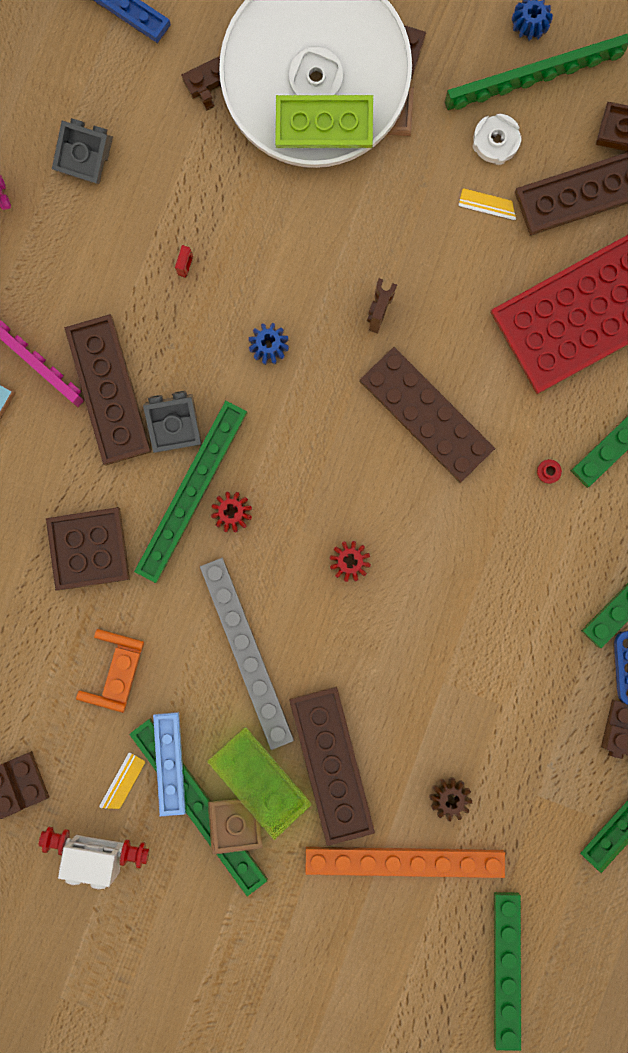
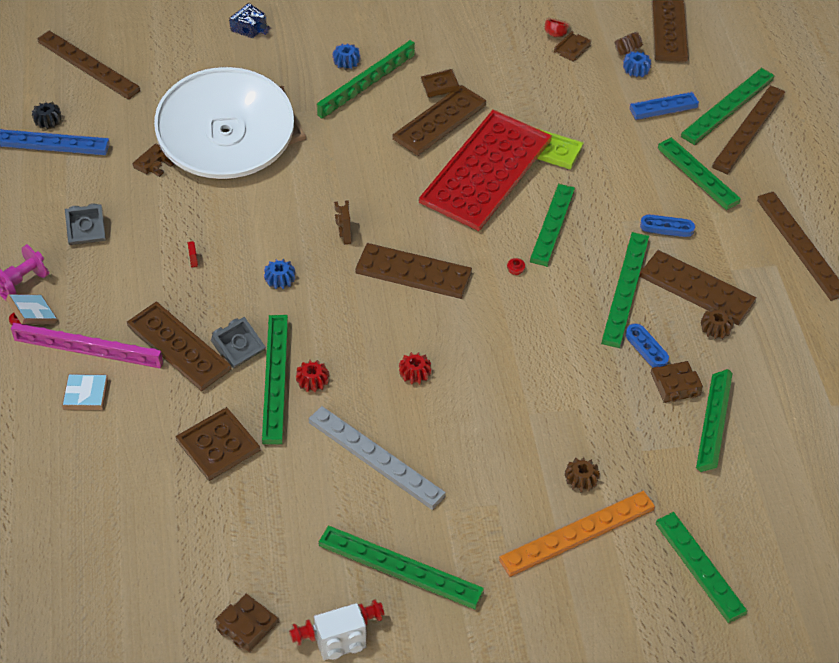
camera: 30 degrees left, 35 degrees down
orange plate [76,629,144,713] -> none
yellow sticker [99,753,145,809] -> none
light blue tile [153,712,186,816] -> none
clear neon green brick [206,727,312,840] -> none
medium nougat tile [208,797,263,854] -> none
lime plate [275,95,373,148] -> none
reddish brown plate [289,686,375,846] -> none
yellow sticker [459,189,516,220] -> none
white plate [473,114,521,165] -> none

